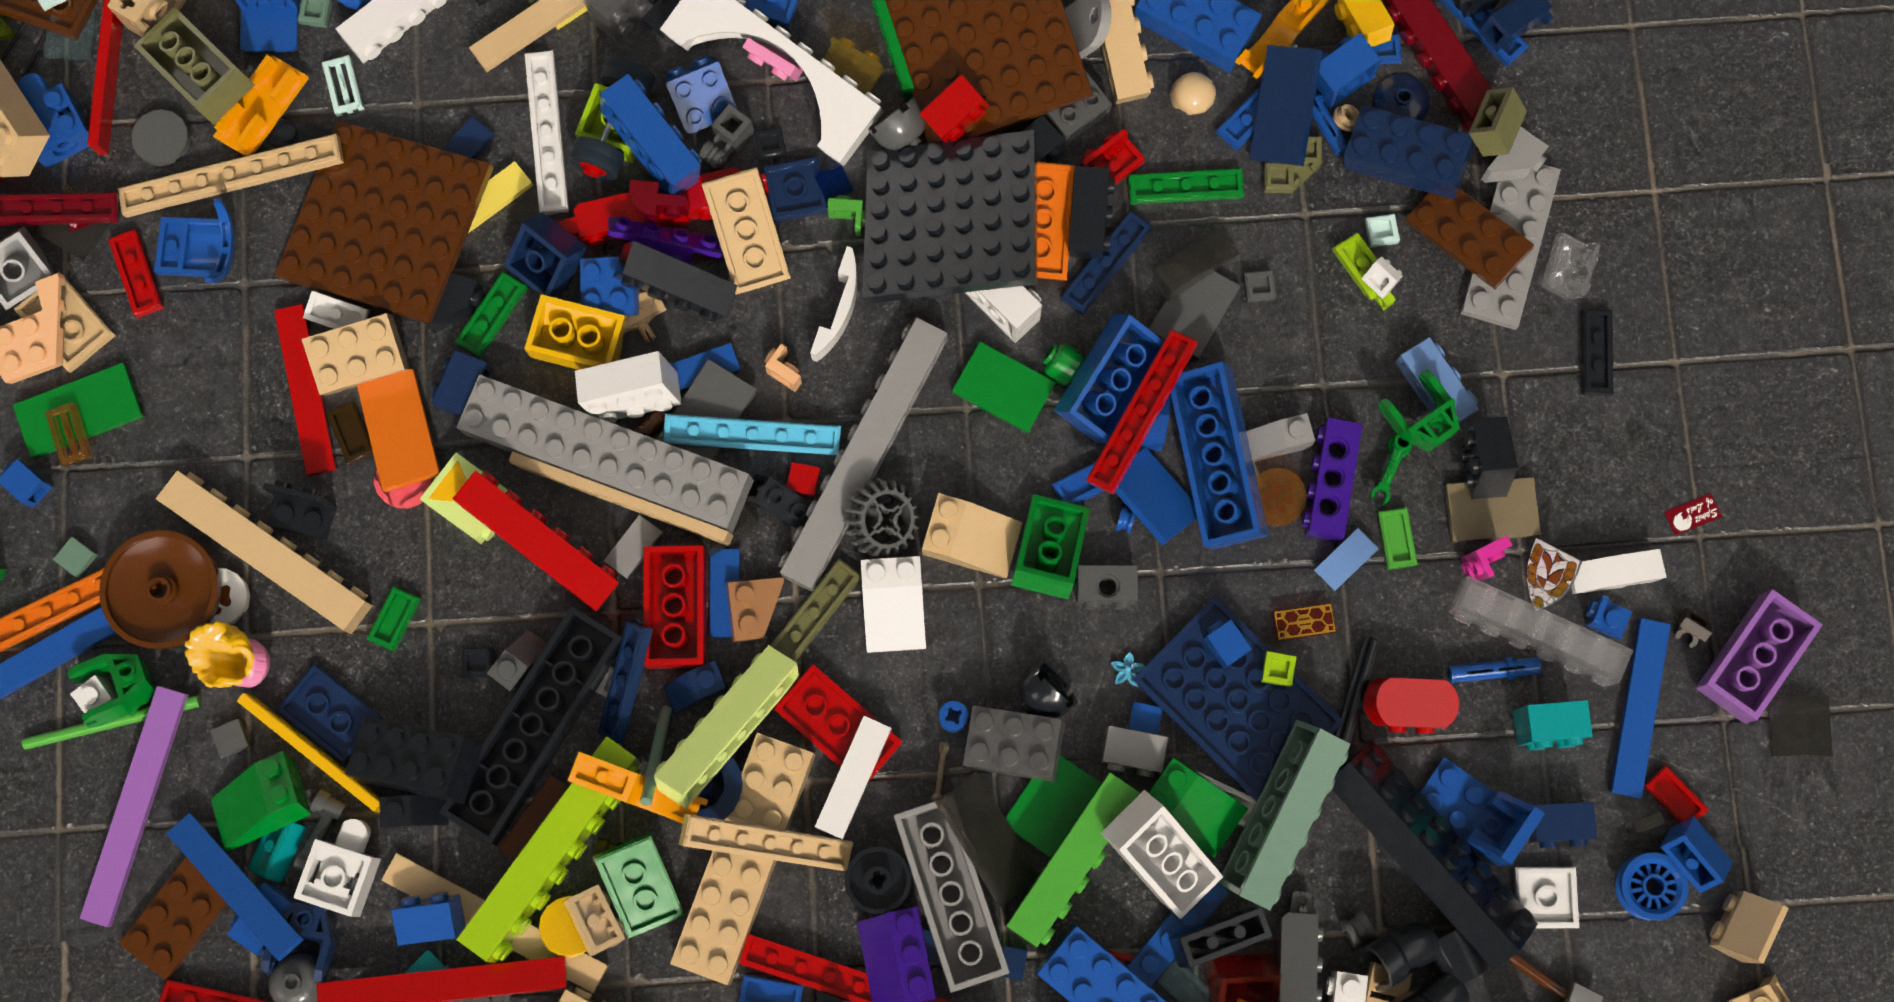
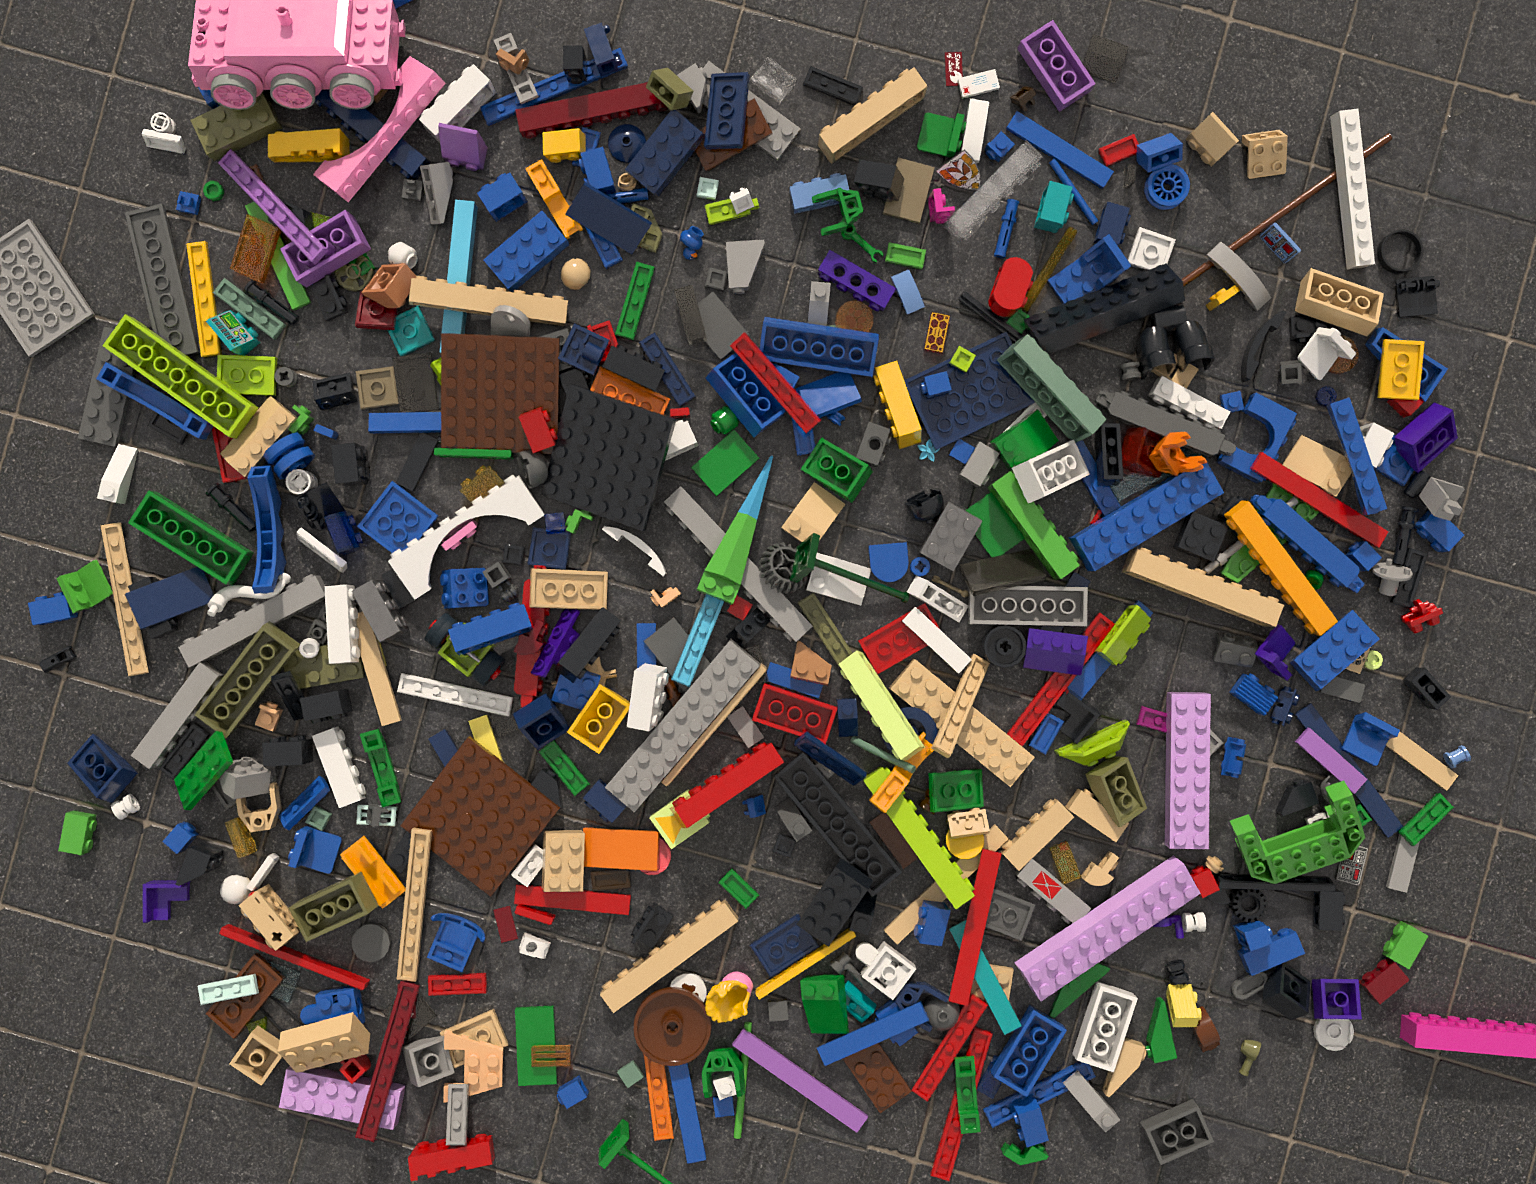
camera: 70 degrees left, 10 degrees up
none -> green slope [360,728,401,807]
none -> dark grey tile [366,804,389,826]
none -> dark red sticker [493,906,518,943]
none -> red tile [515,905,556,925]
none -> white leg [519,932,551,959]
none -> dark blue plate [558,323,610,376]
none -> red tile [670,407,690,418]
none -> blue animal [680,226,704,260]
none -> bright green plate [697,456,773,605]
none -> dark blue tile [704,72,750,149]
none -> blue tile [713,1096,735,1118]
none -> light grey slope [726,240,765,294]
none -> blue tile [742,795,766,818]
none -> dark green tile [790,533,910,603]
none -> tan brick [818,68,928,164]
none -> blue tile [868,542,908,582]
none -> yellow wedge [873,361,922,449]
none -> white slope [907,576,968,622]
none -> green bracket [917,113,966,158]
none -> white tile [957,69,1000,99]
none -> green tile [1006,309,1030,334]
none -> clear yellow axle [1022,227,1077,311]
none -> blue bar [1049,159,1098,226]

